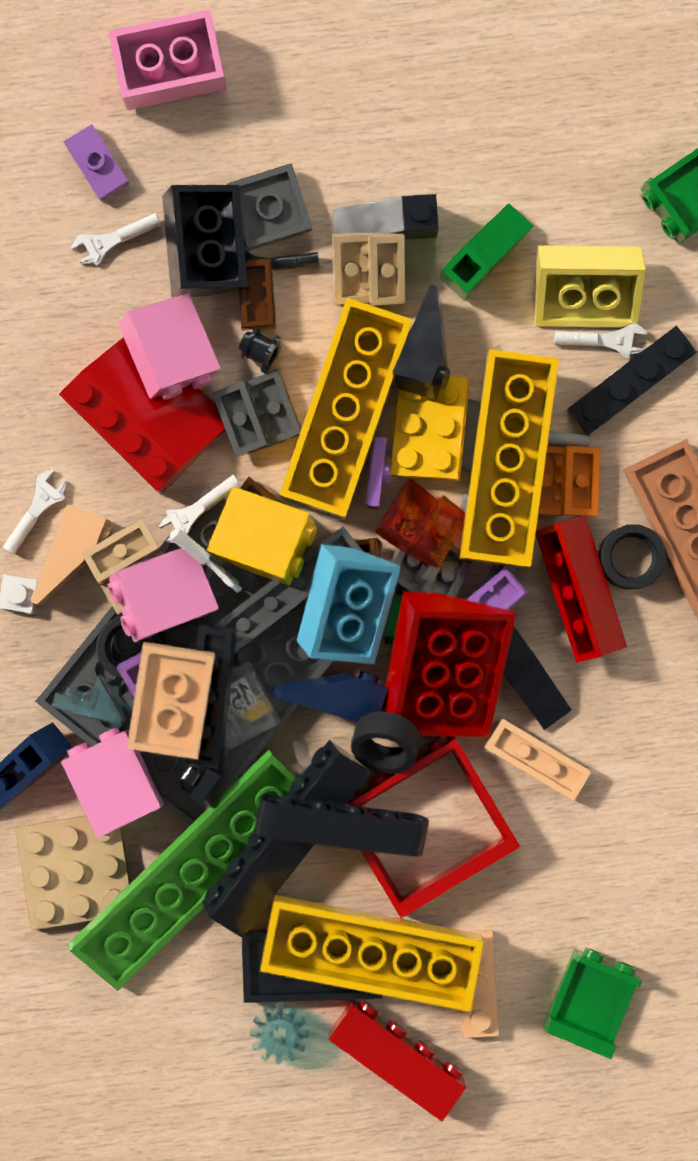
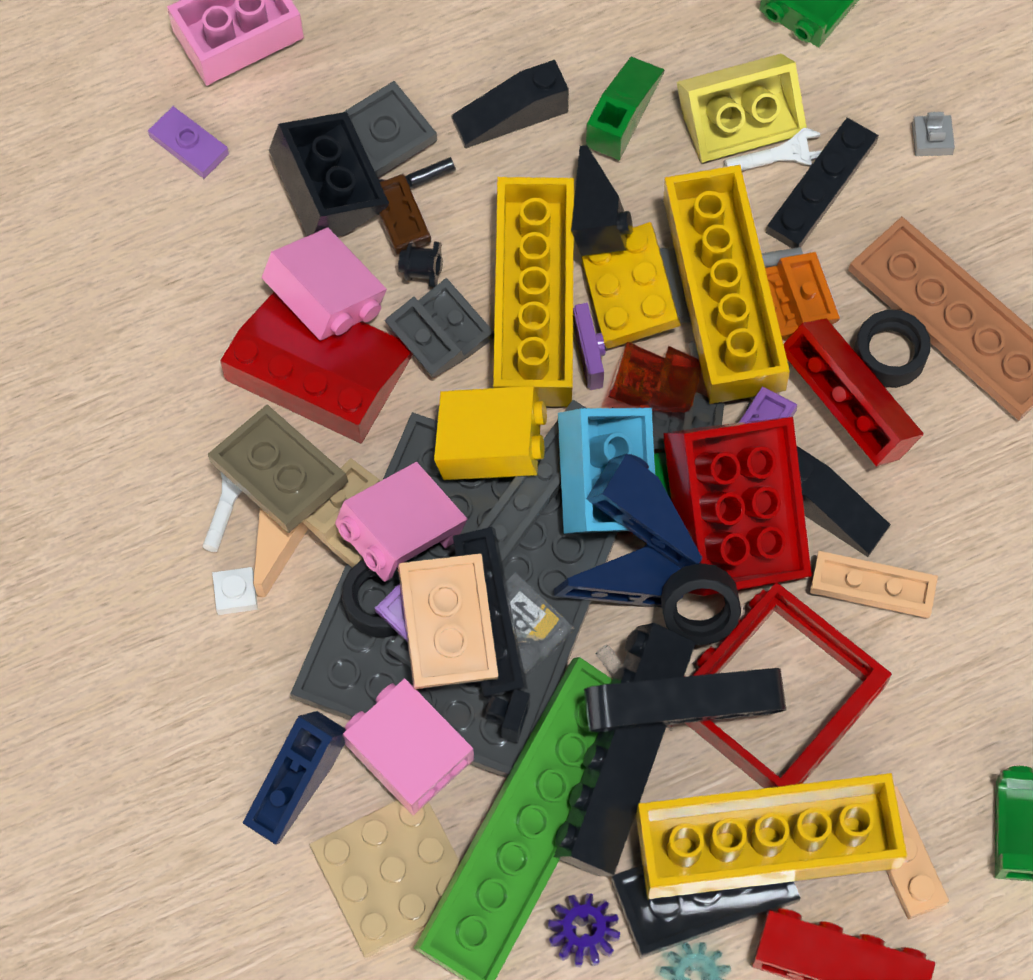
camera: 20 degrees left, 20 degrees down
clear light blue slope [52,674,126,725] -> none
white piece [71,213,161,266] -> none
white piece [159,474,241,543] -> none
white piece [169,527,242,593] -> none
tan slope [332,233,405,306] -> none
none -> dark tan plate [207,404,349,533]
none -> dark purple gear [548,893,620,967]
none -> dark blue slope [586,454,702,568]

